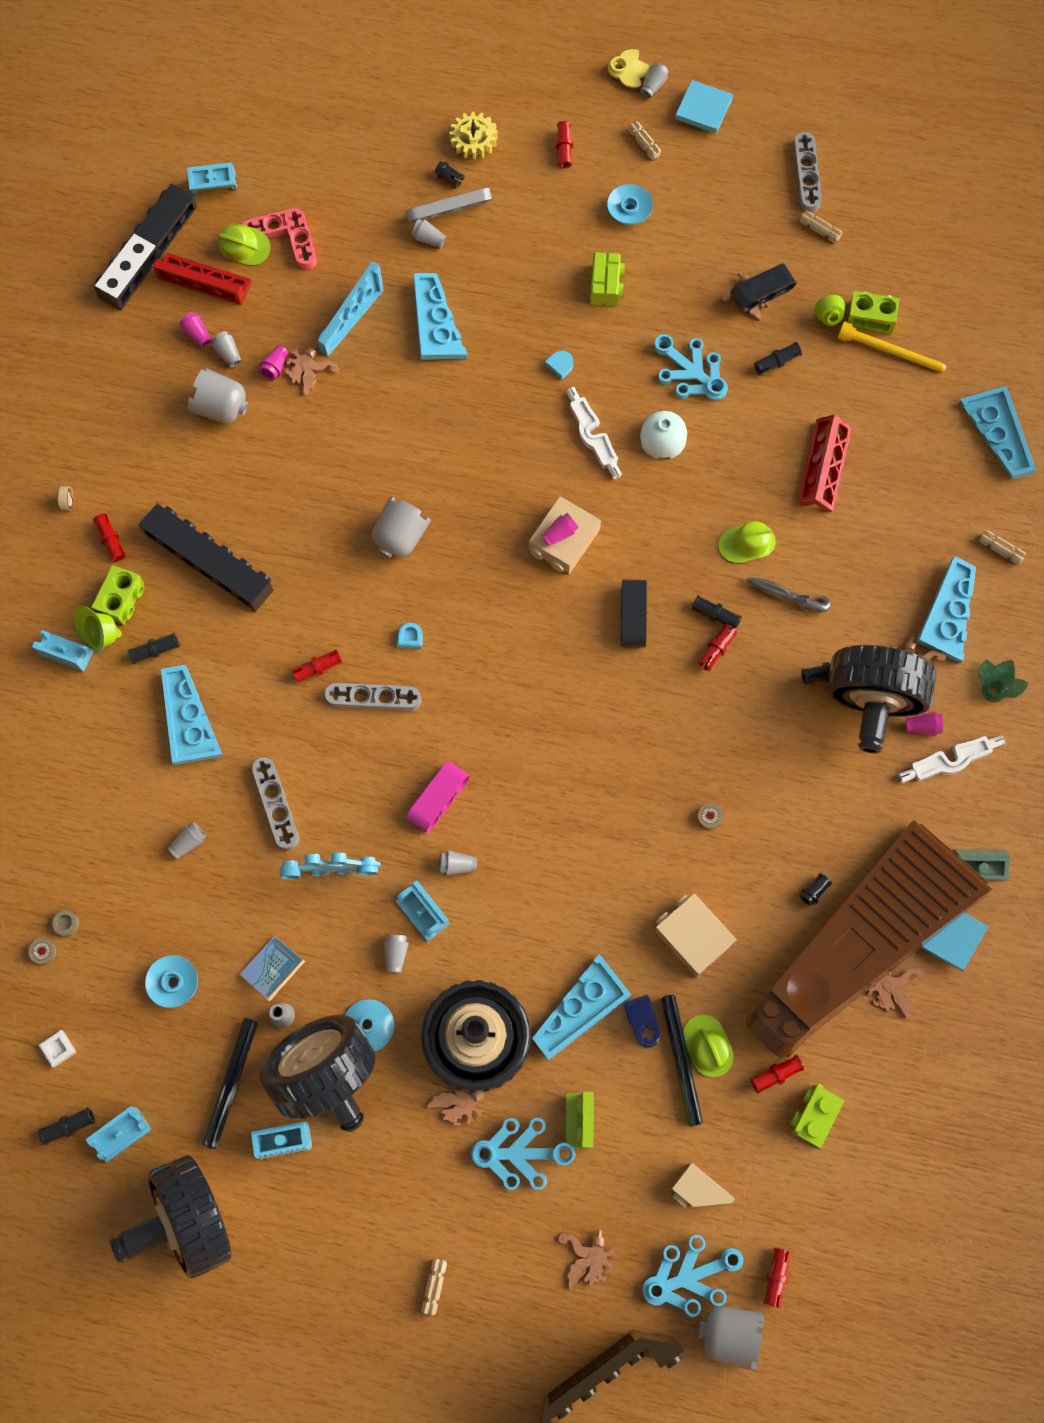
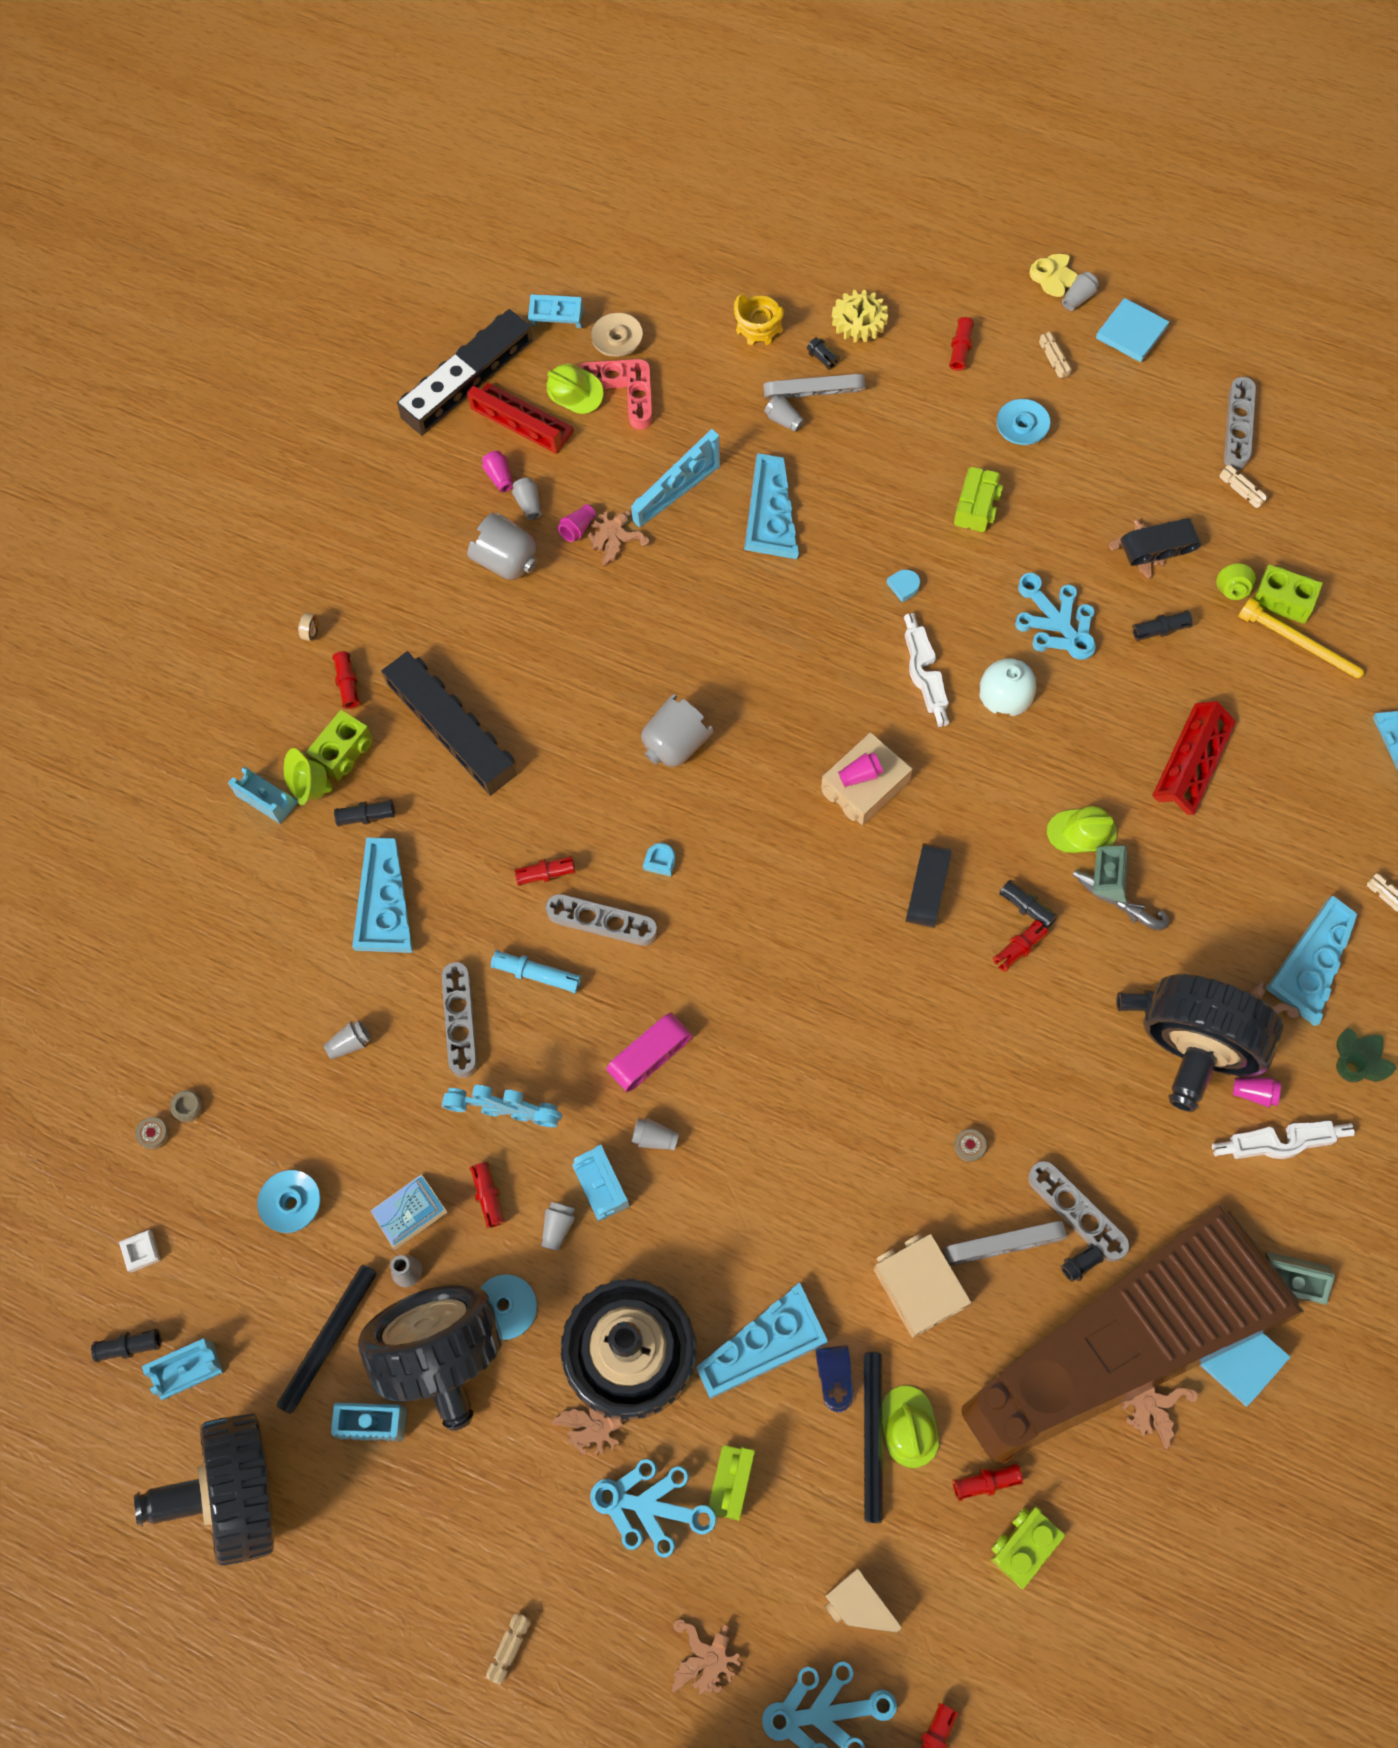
camera: 15 degrees right, 5 degrees down
none -> red pin [469,1162,506,1229]
none -> medium azure pin [491,950,582,994]
none -> tan dish [591,313,643,357]
none -> yellow hair [734,294,784,345]
none -> light grey beam [943,1221,1067,1266]
none -> light grey beam [1028,1161,1129,1262]
none -> sand green slope [1093,845,1129,902]

